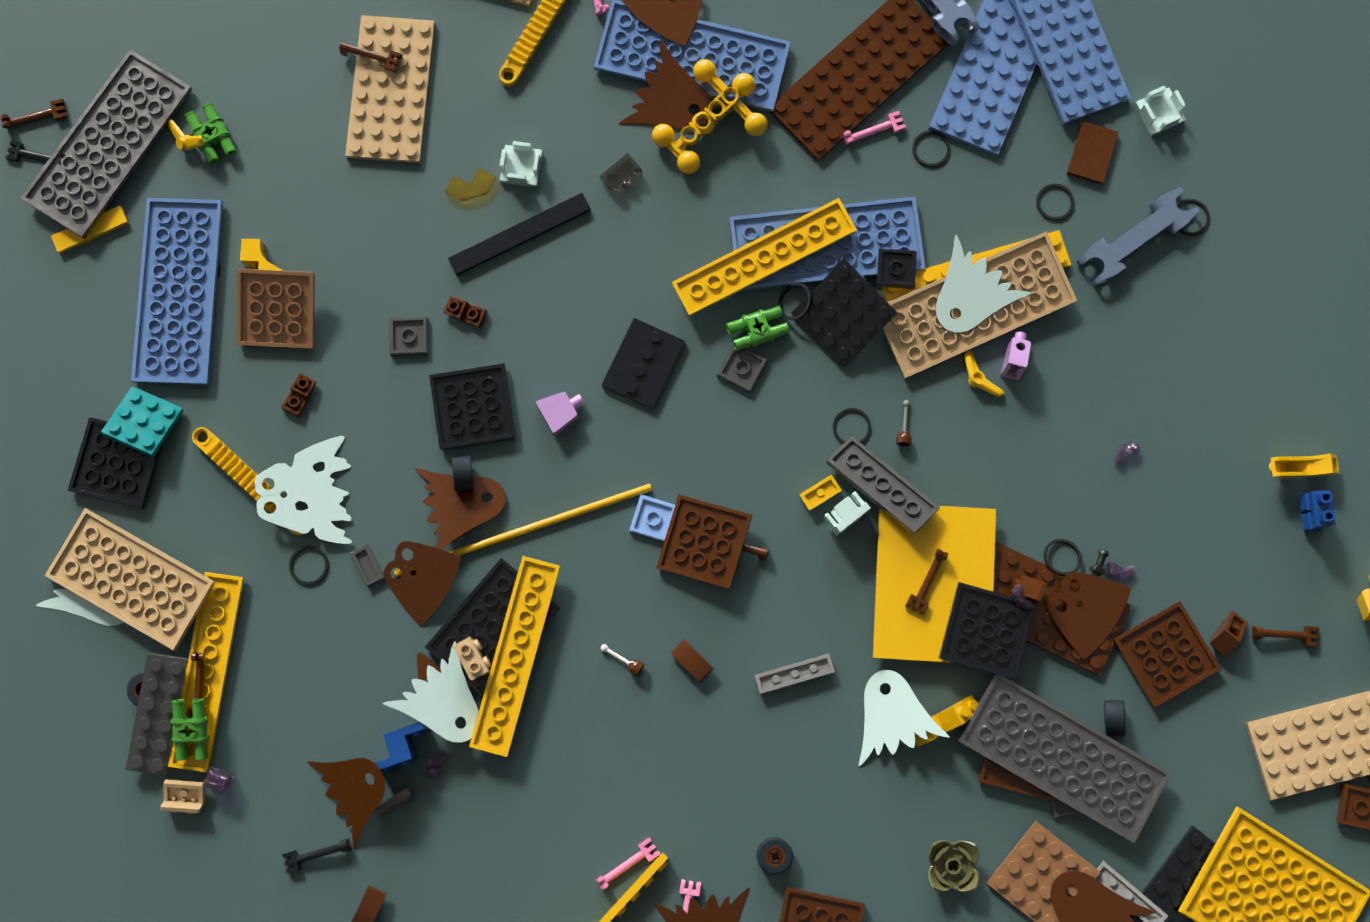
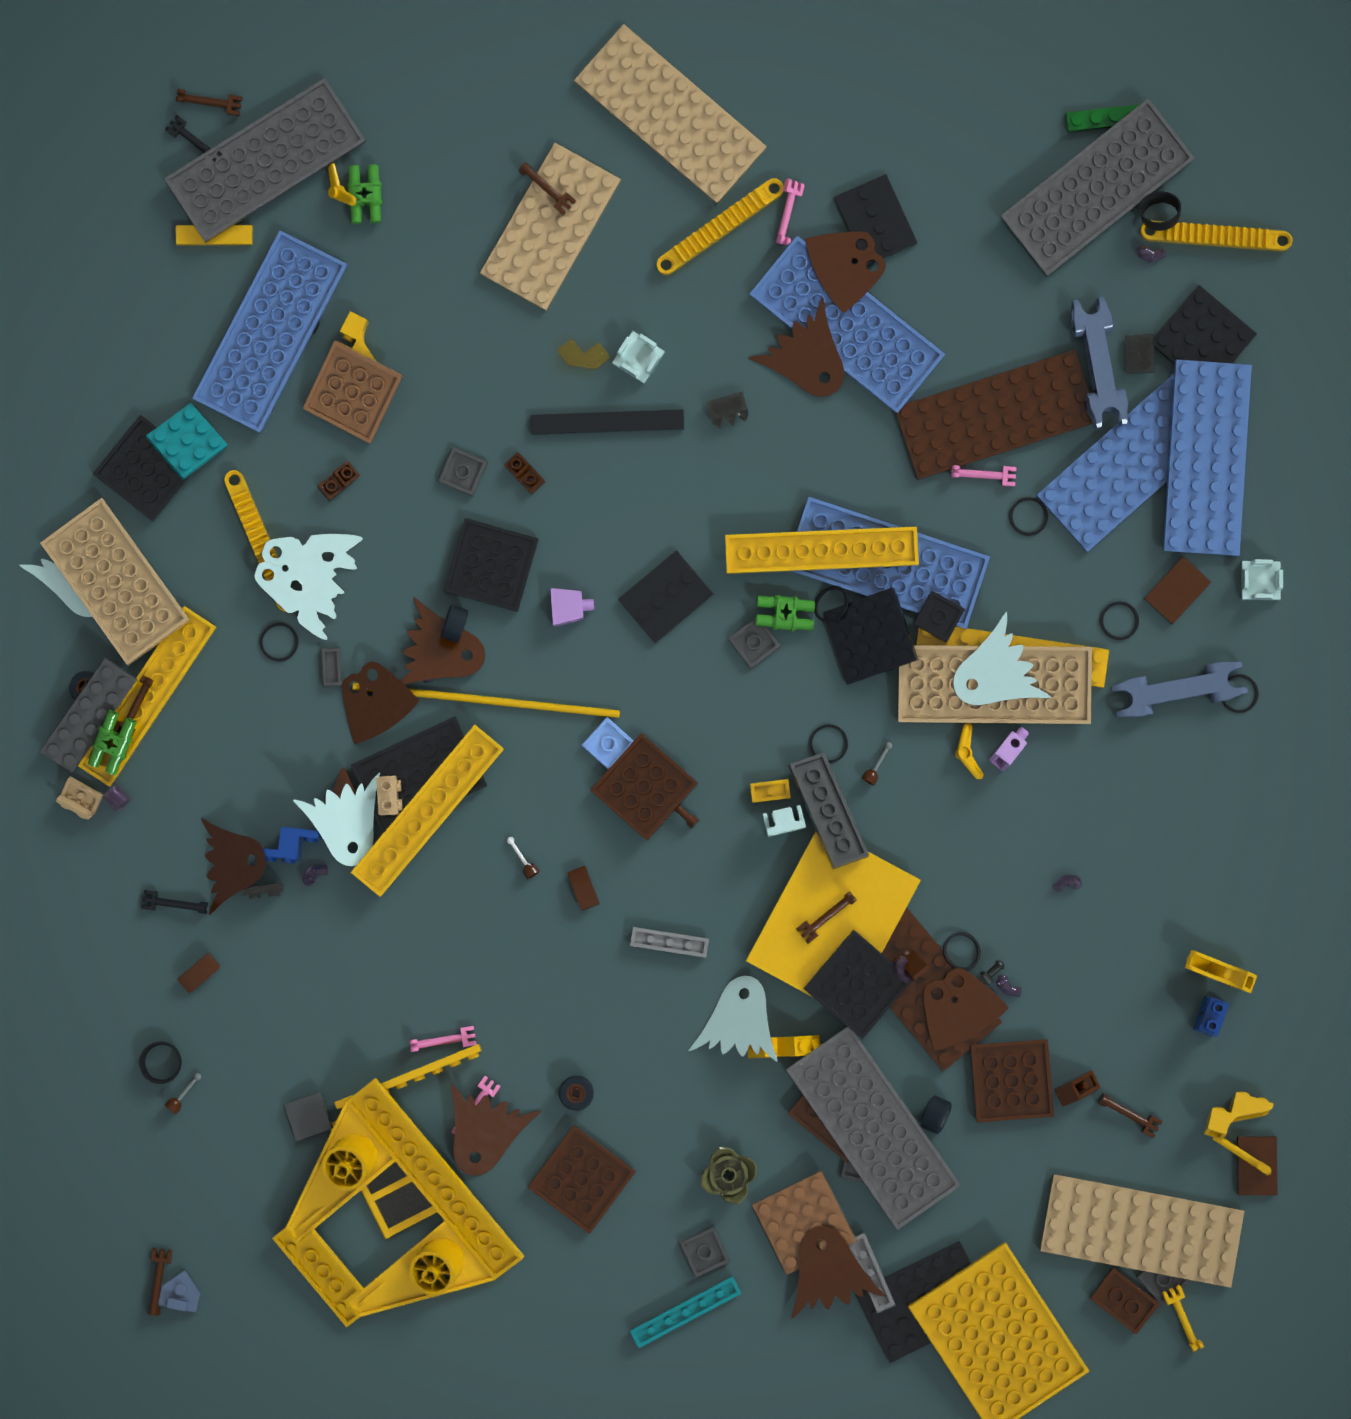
camera: 25 degrees right, 5 degrees up
yellow piece [651,59,768,174] -> none

